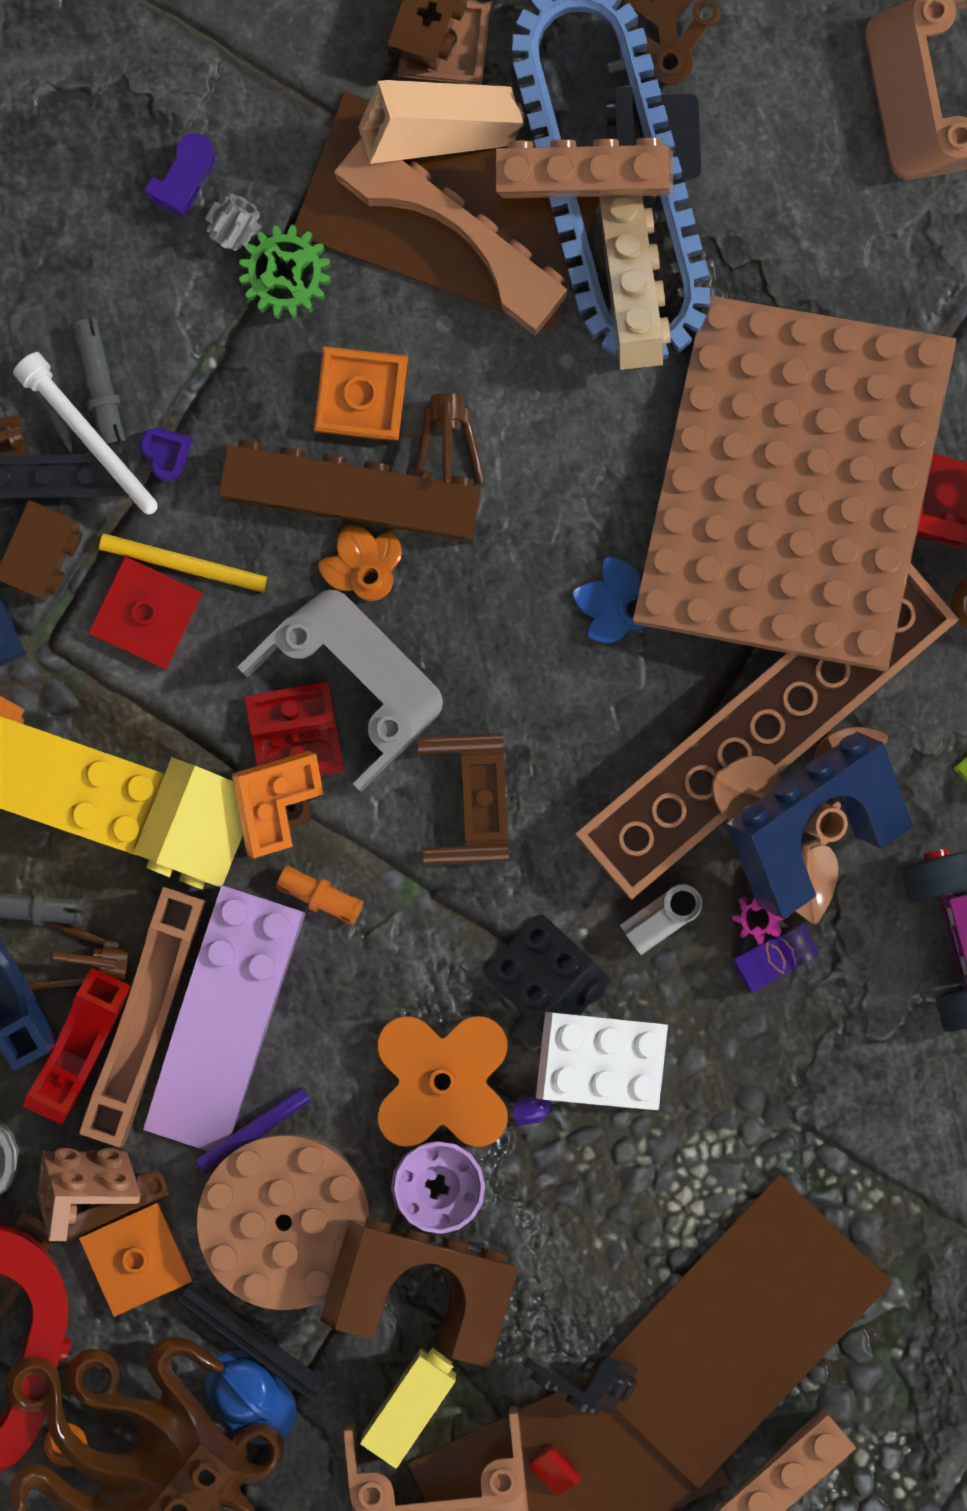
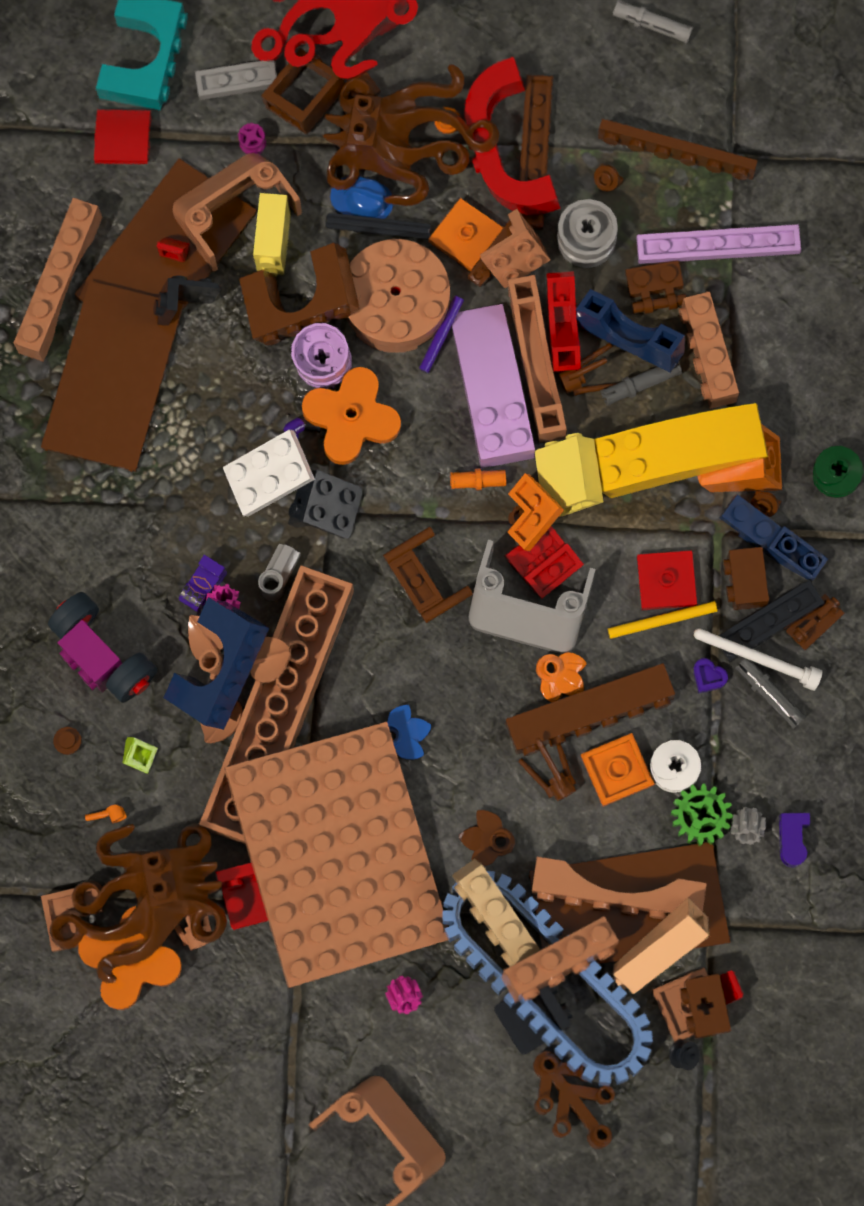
camera: 155 degrees right, 10 degrees down
none -> dark pink gear [385,976,423,1014]
none -> reddish brown plate [459,810,515,866]
none -> white piece [650,740,701,793]
none -> red slope [720,970,743,1005]

